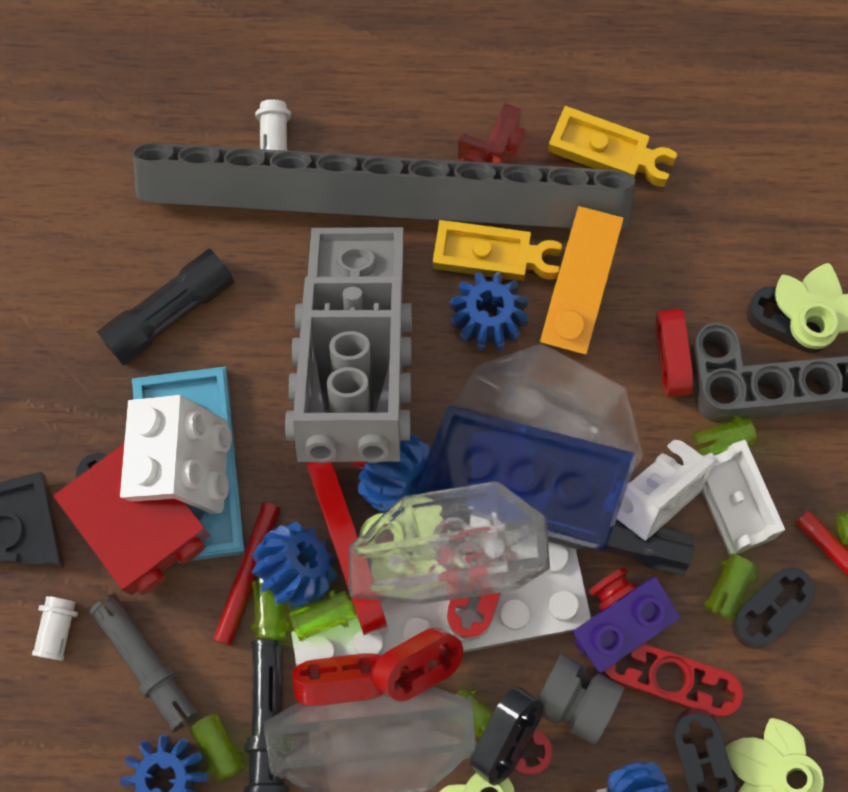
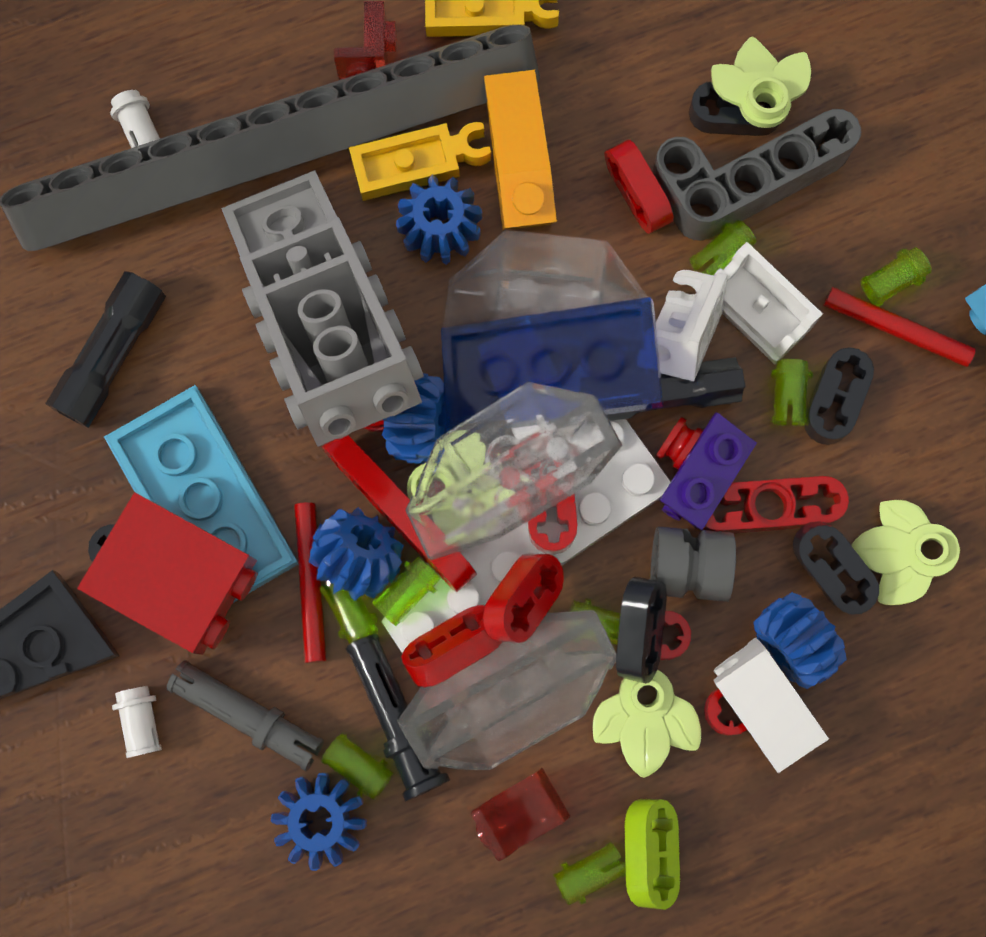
camera: 25 degrees left, 5 degrees up
white bracket [120,395,232,514] -> none

